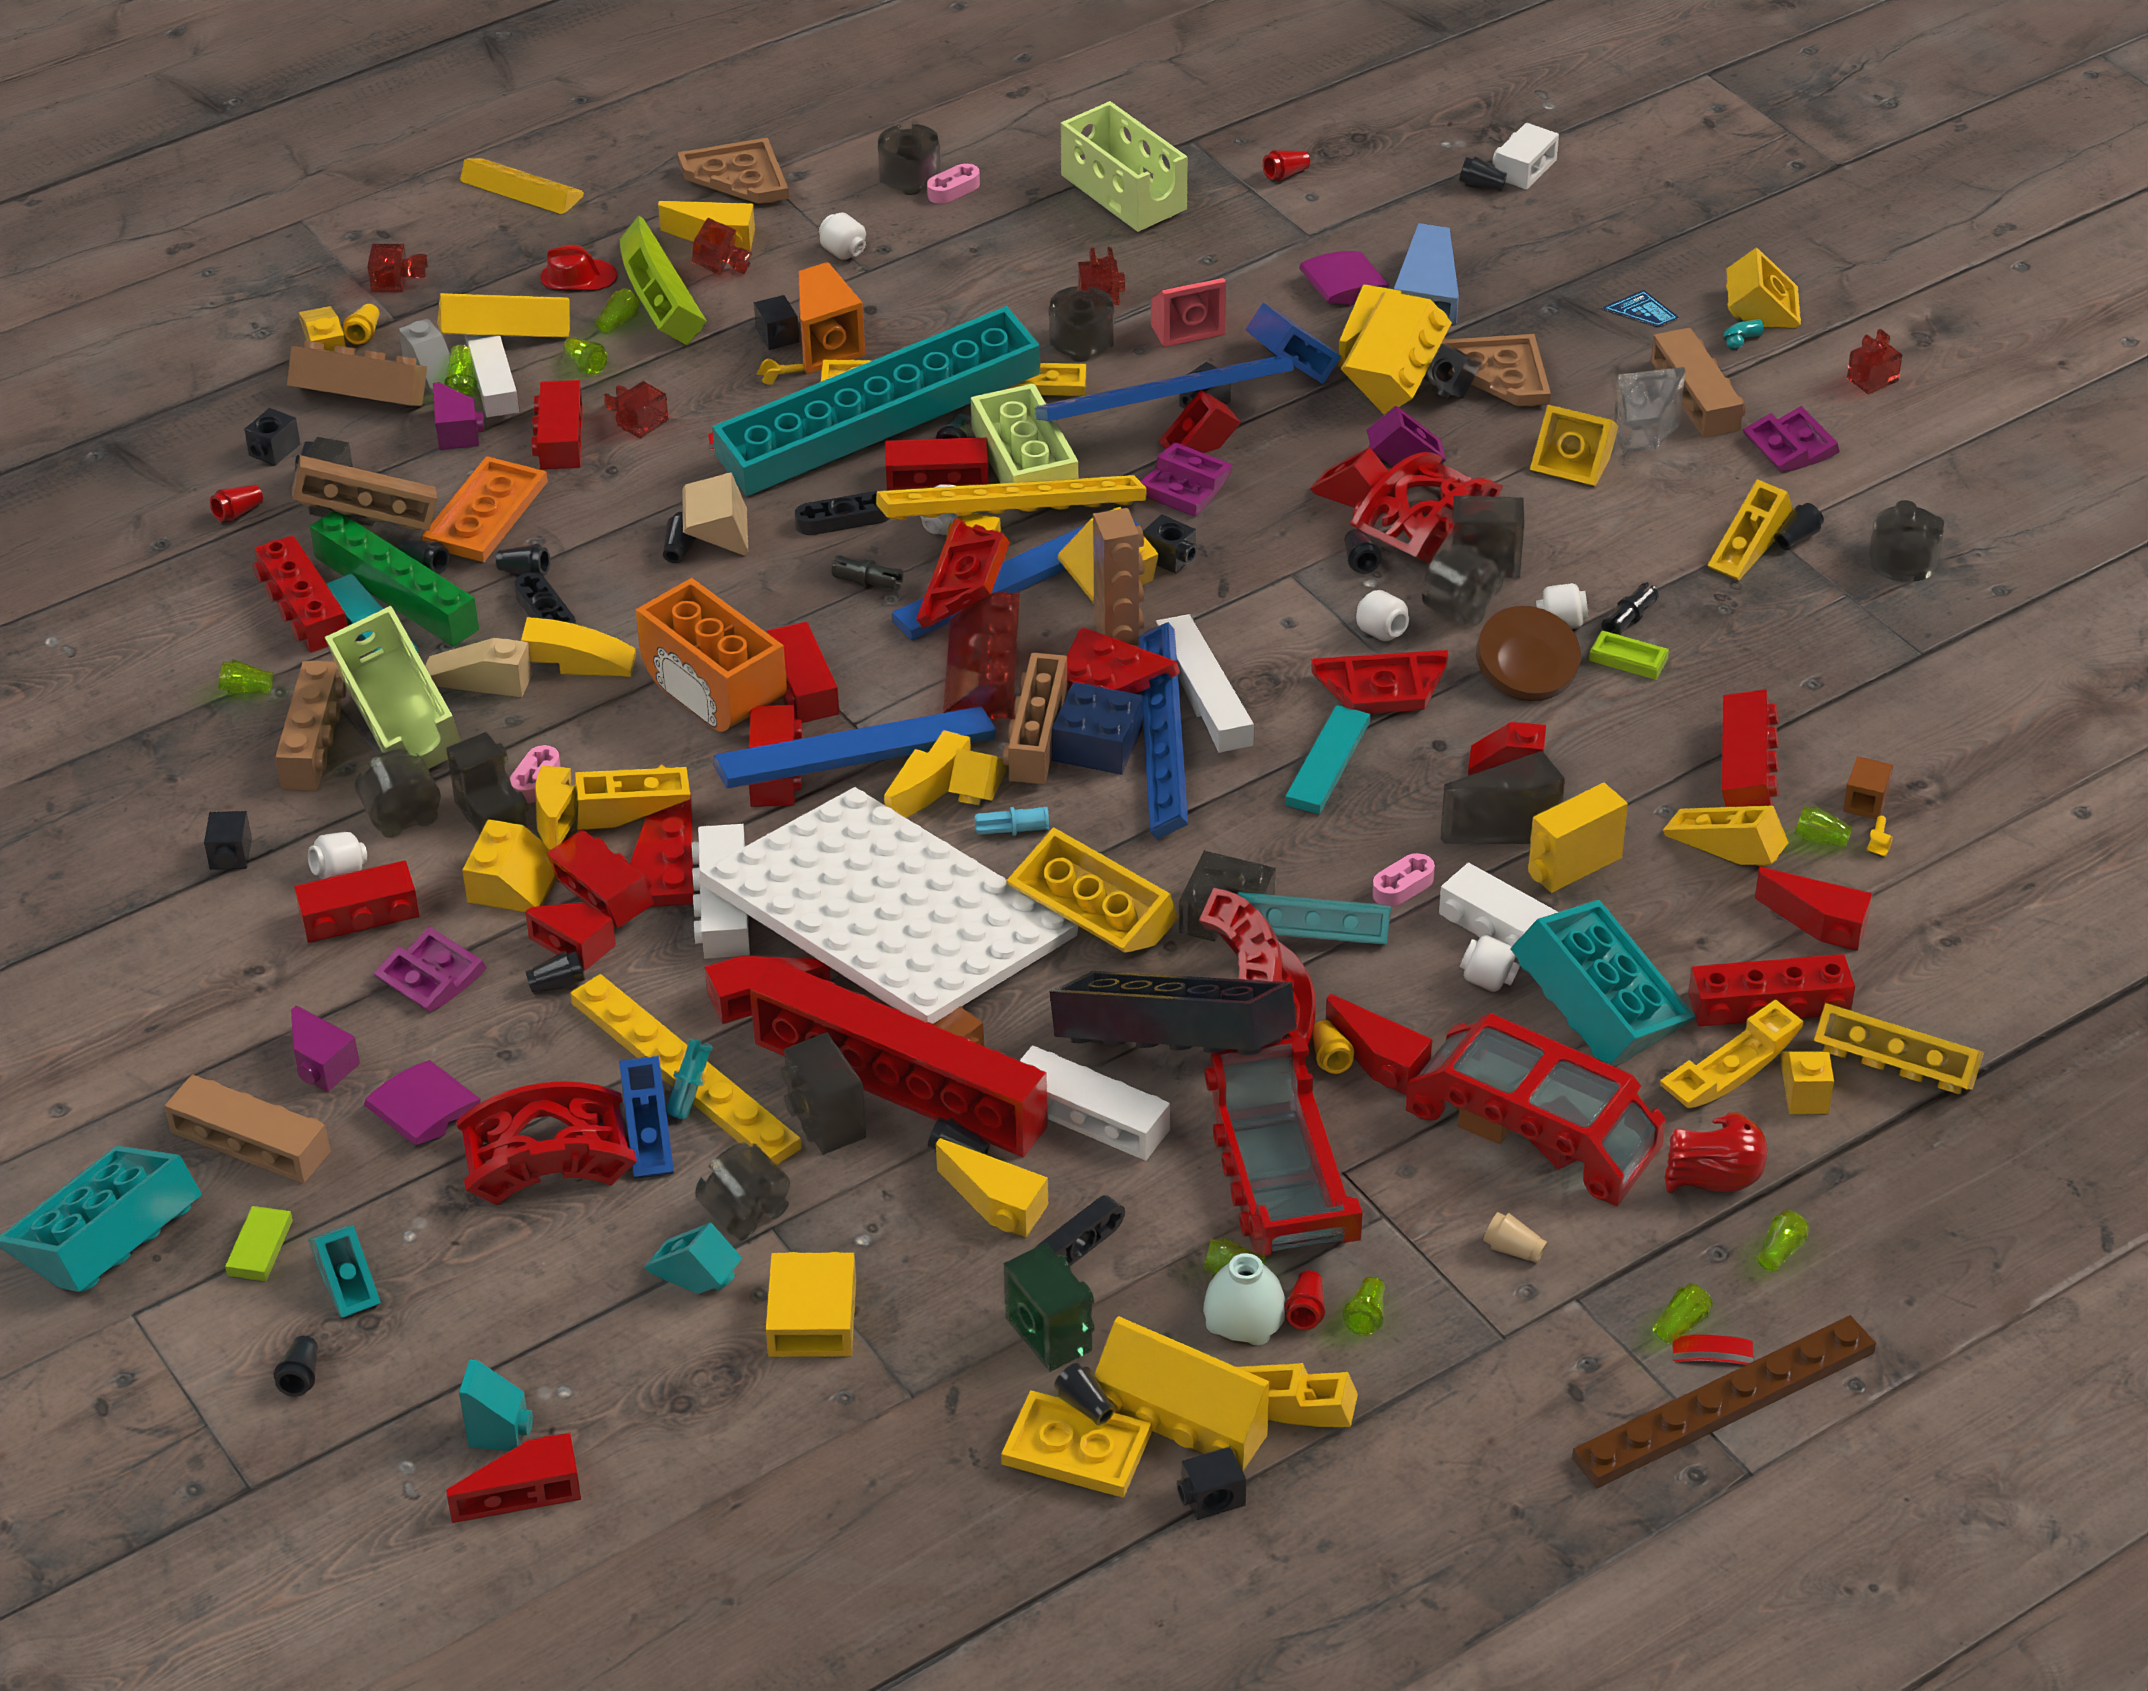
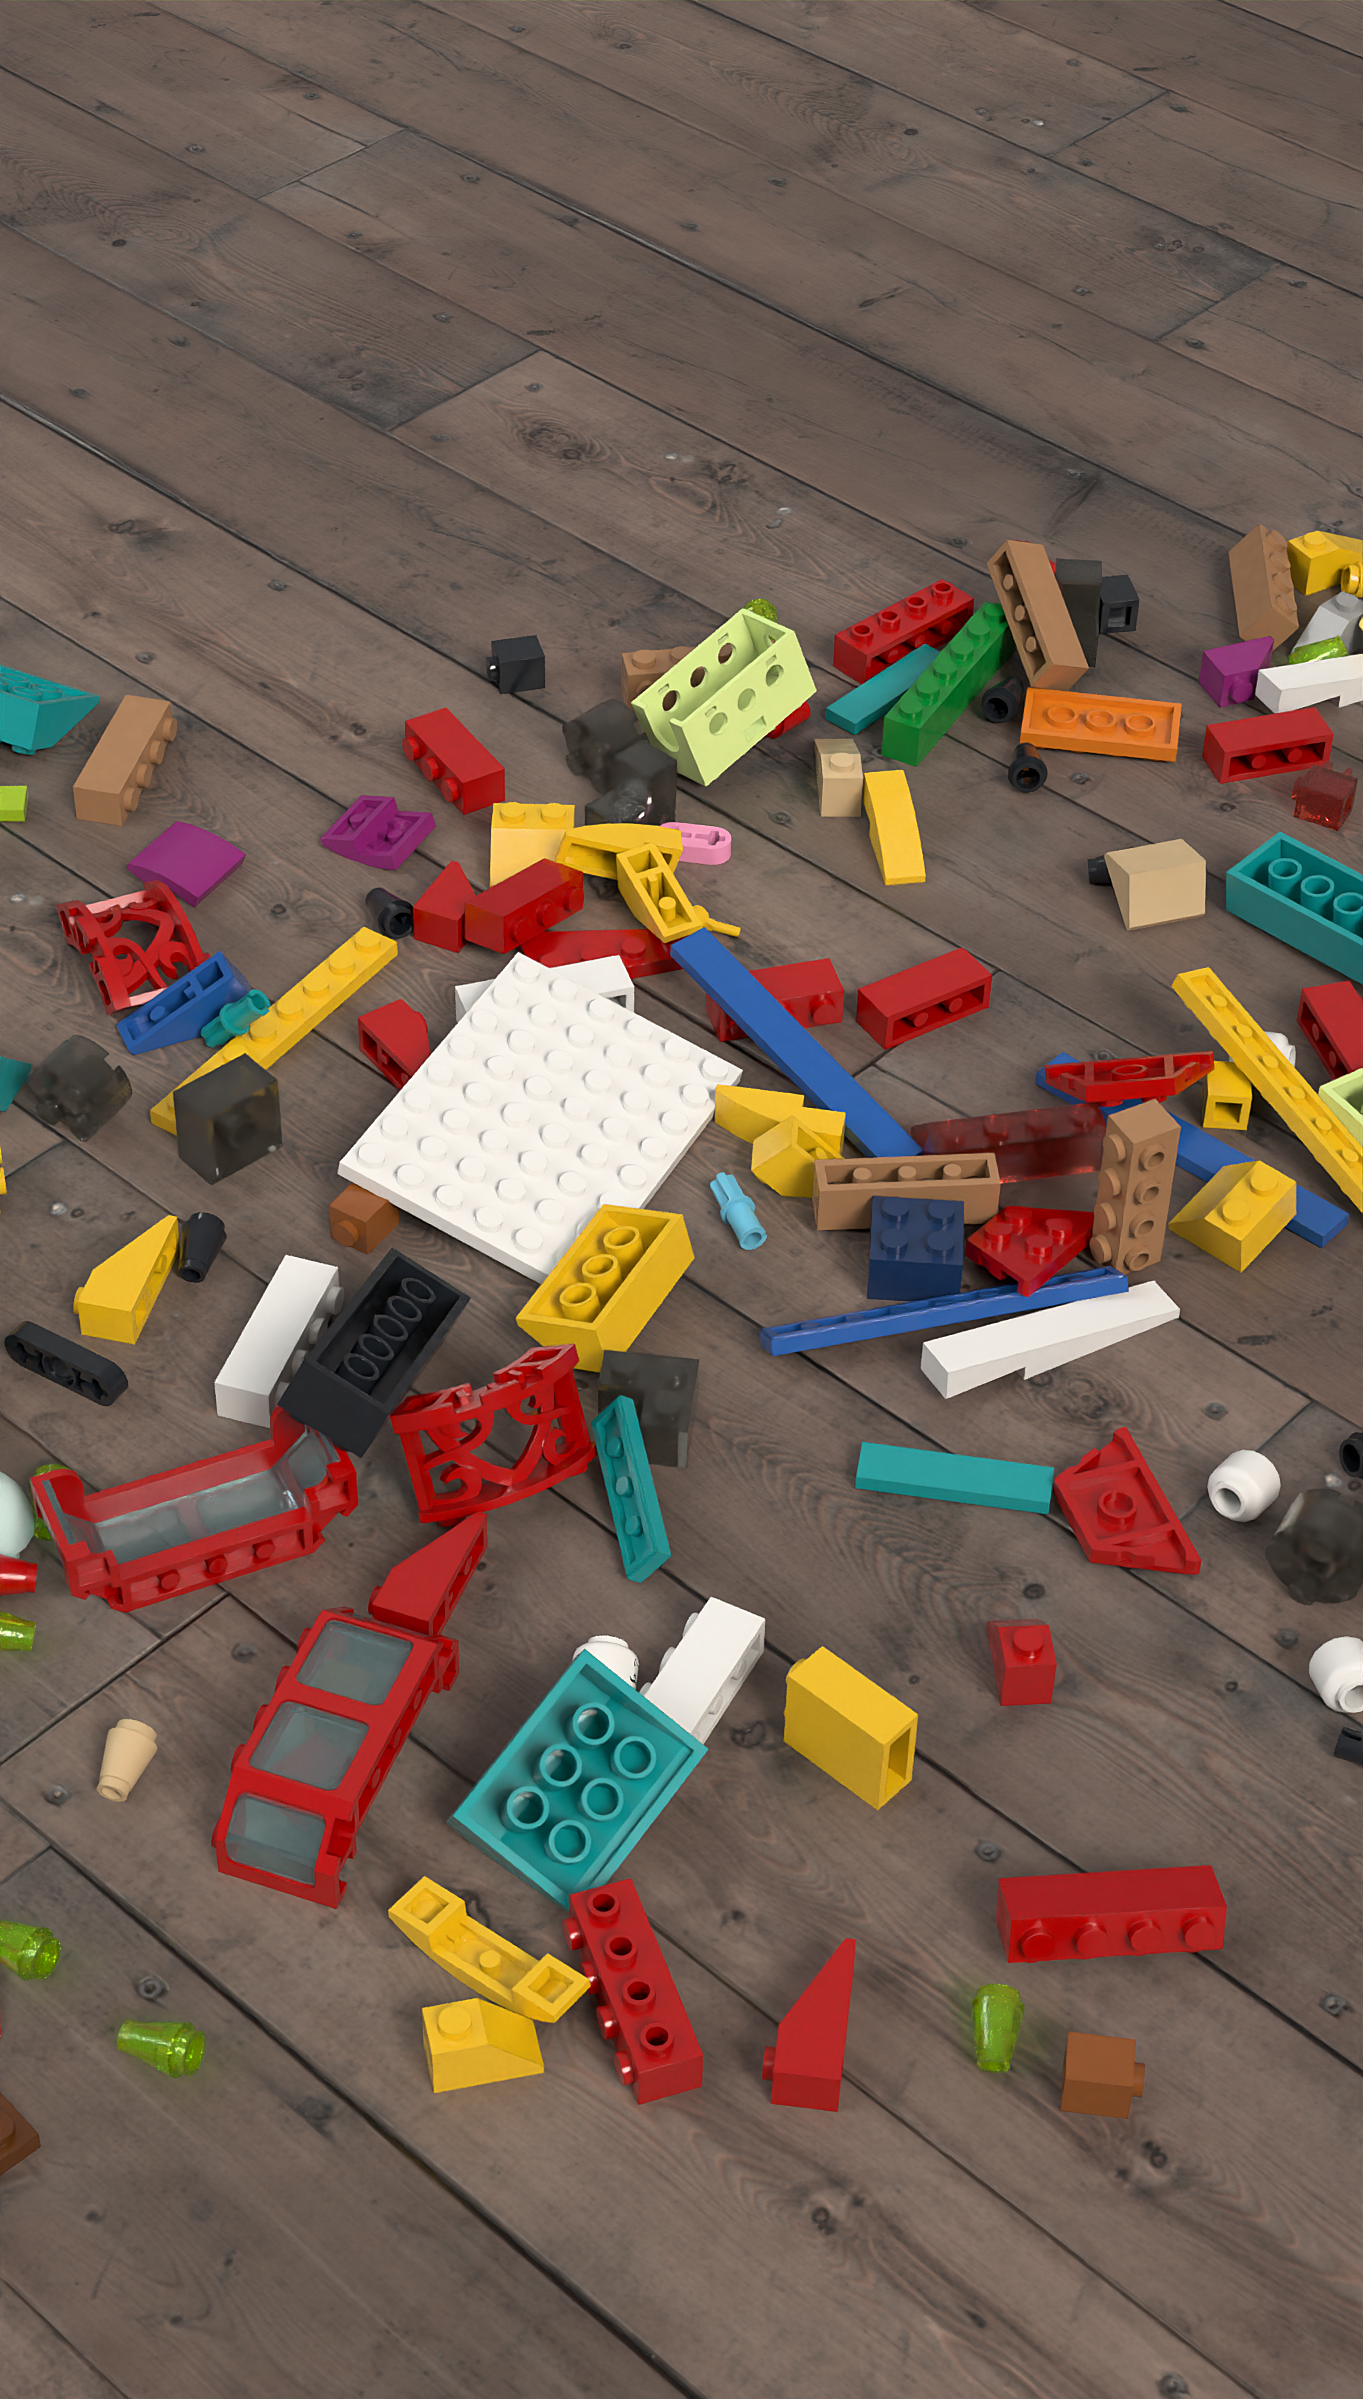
camera: 75 degrees right, 0 degrees up
black brick [244,408,300,466] -> none
magenta slope [291,1005,360,1092] -> none
white head [308,832,367,880] -> none
black beam [515,572,576,624] -> none
orange brick [635,578,787,732] -> none
red brick [750,960,1048,1158] -> none
black beam [795,491,890,535] -> none
pearl dark grey pin [831,555,904,591] -> none
black brick [1143,514,1197,574] -> none
yellow cone [1312,1020,1354,1074] -> none
bright pink beam [1372,853,1435,907] -> none
clear smoke slope [1441,751,1565,844] -> none
reddish brown piece [1476,606,1581,701] -> none
lime tile [1589,631,1669,680] -> none
yellow slope [1663,806,1789,866] -> none
red piece [1664,1112,1768,1193] -> none
yellow brick [1814,1003,1984,1094] -> none
yellow hand [1867,816,1893,857] -> none

